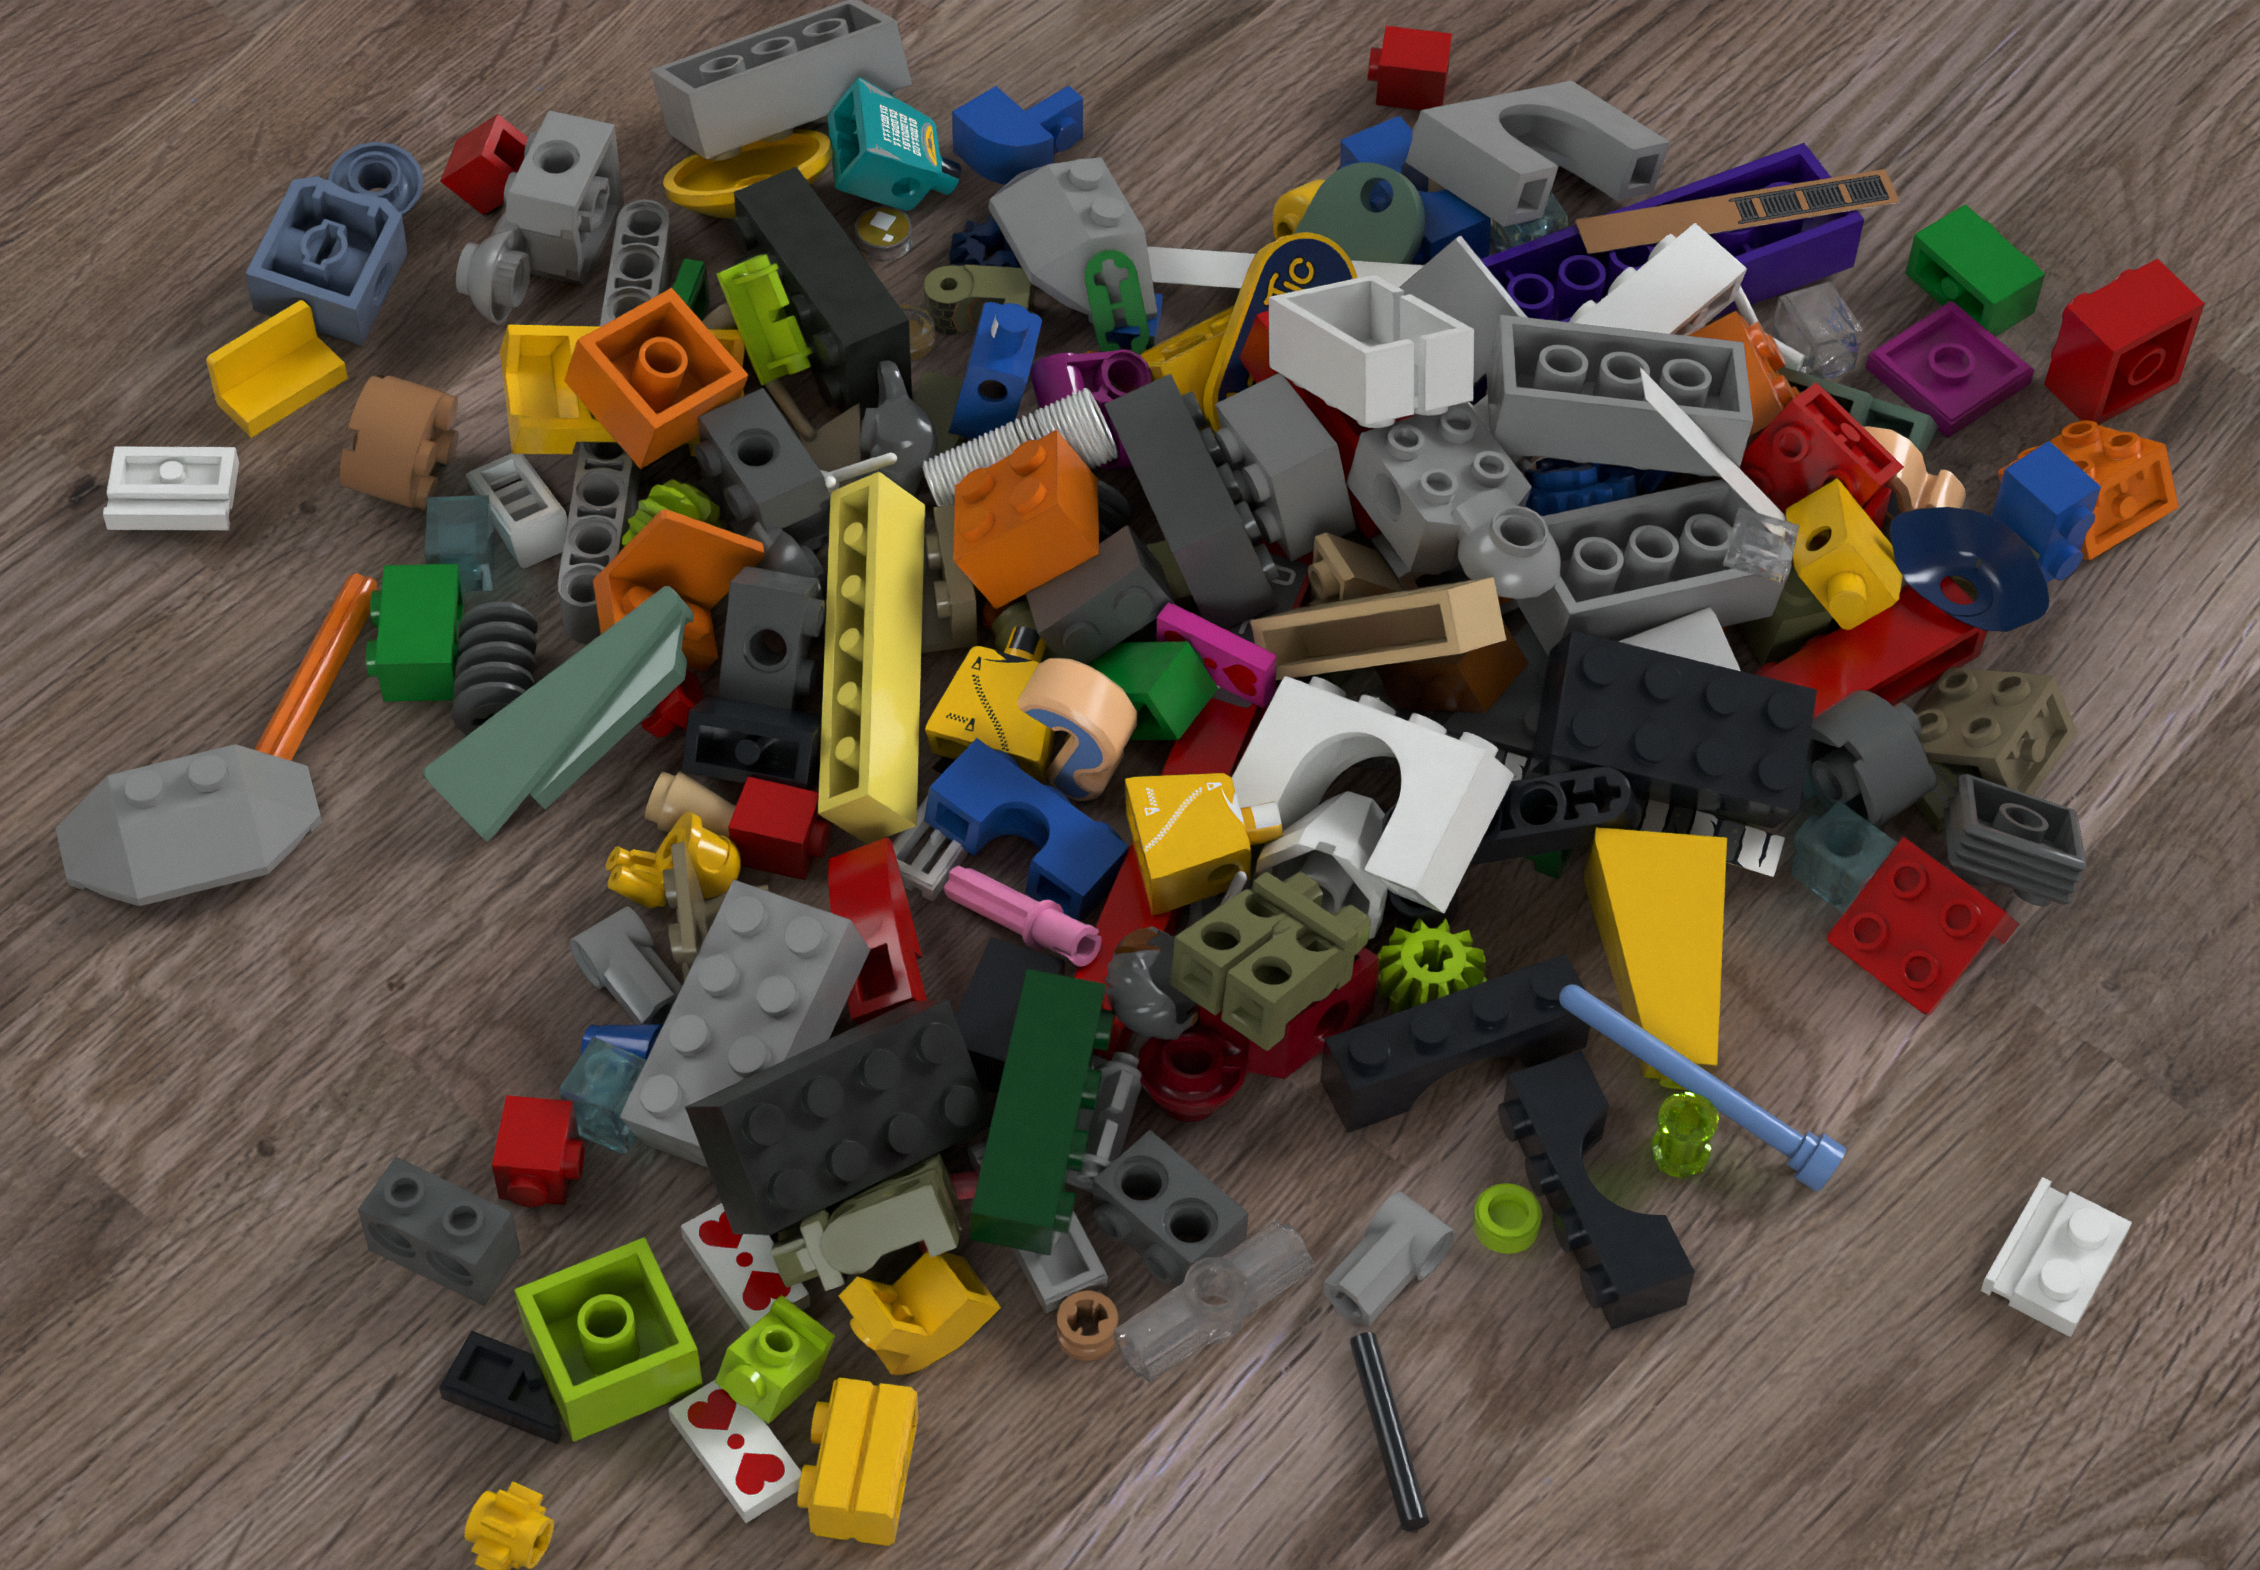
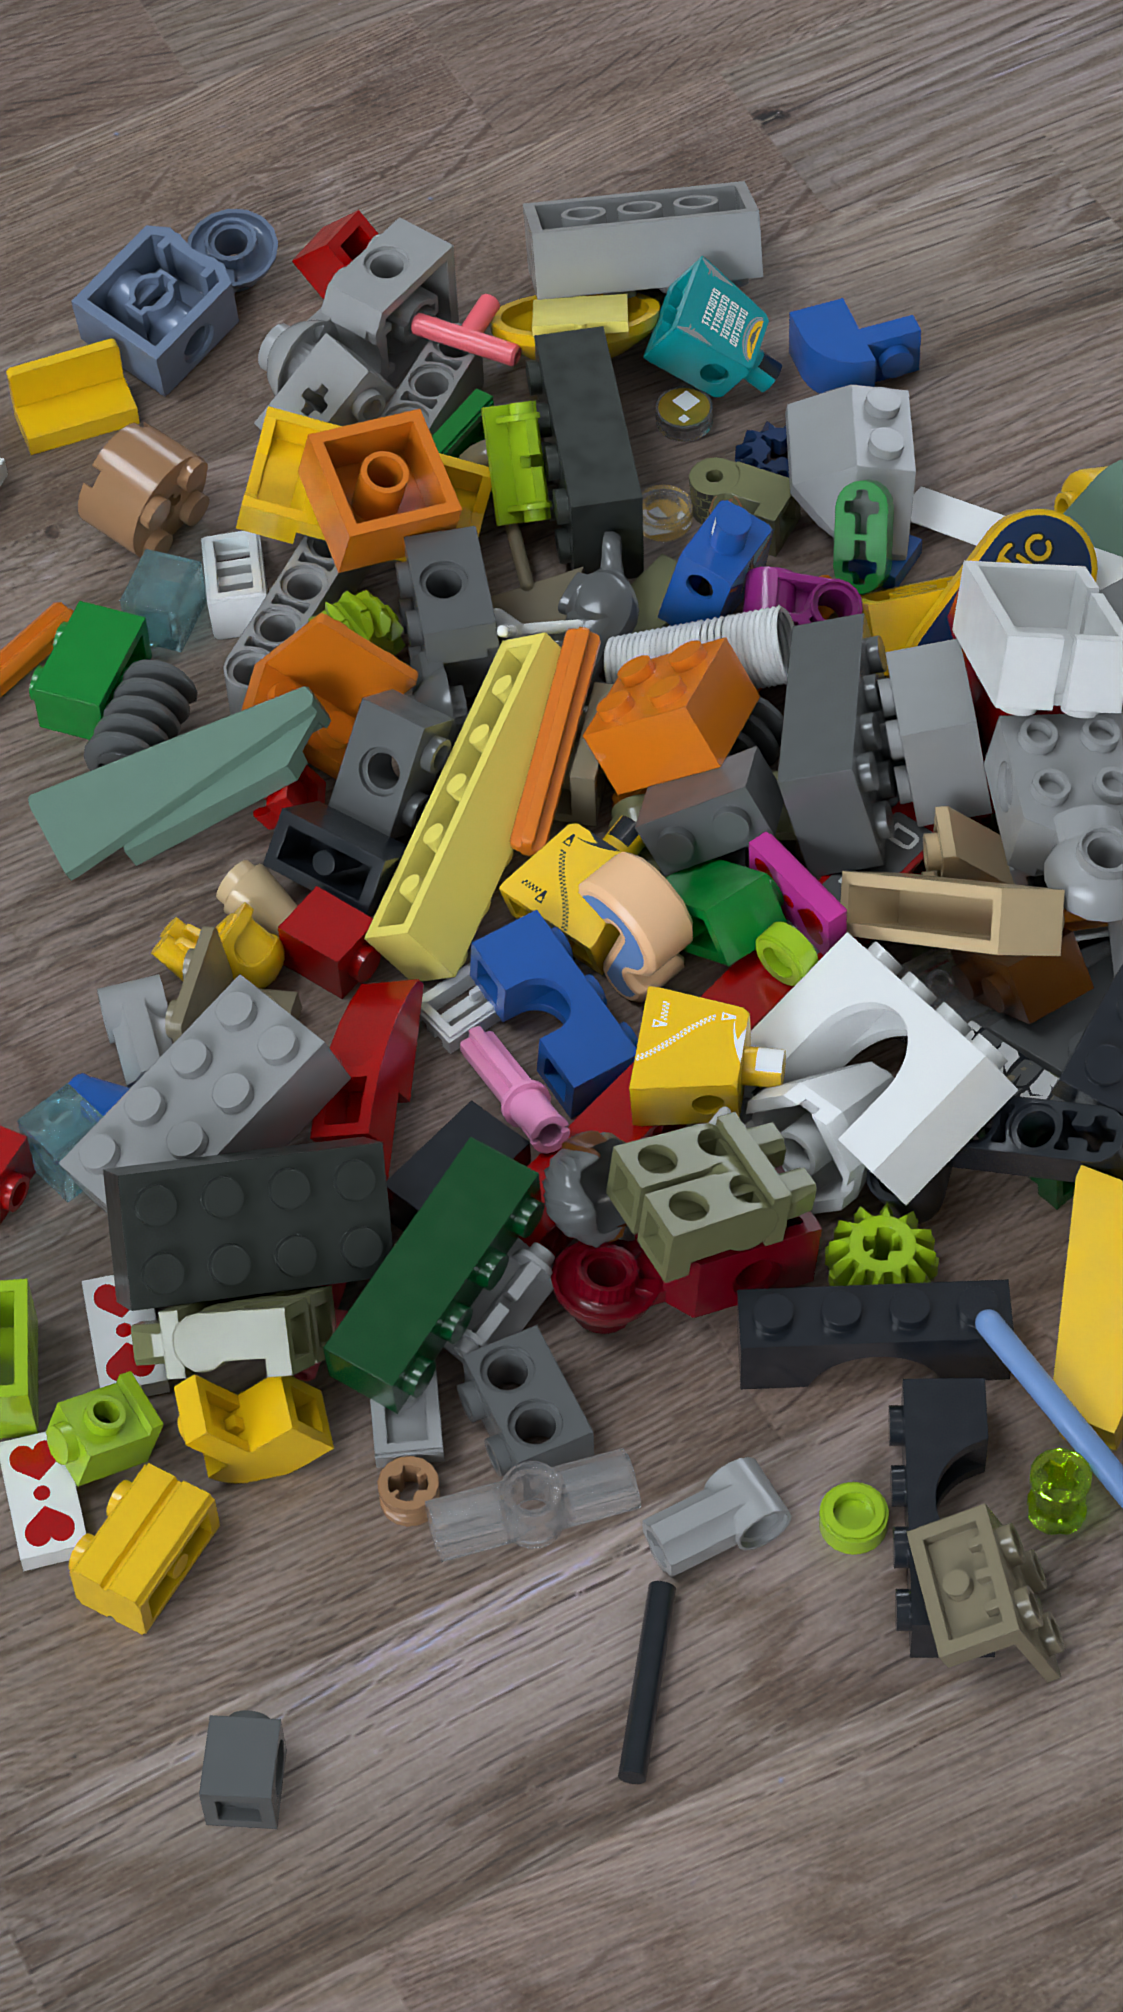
camera: 25 degrees right, 0 degrees up
none -> light grey brick [254,333,396,430]
none -> coral piece [411,294,521,367]
none -> orange axle [509,627,601,856]
none -> light yellow piece [532,294,629,338]
none -> lime tile [756,922,819,986]
none -> dark tan bracket [907,1503,1065,1682]

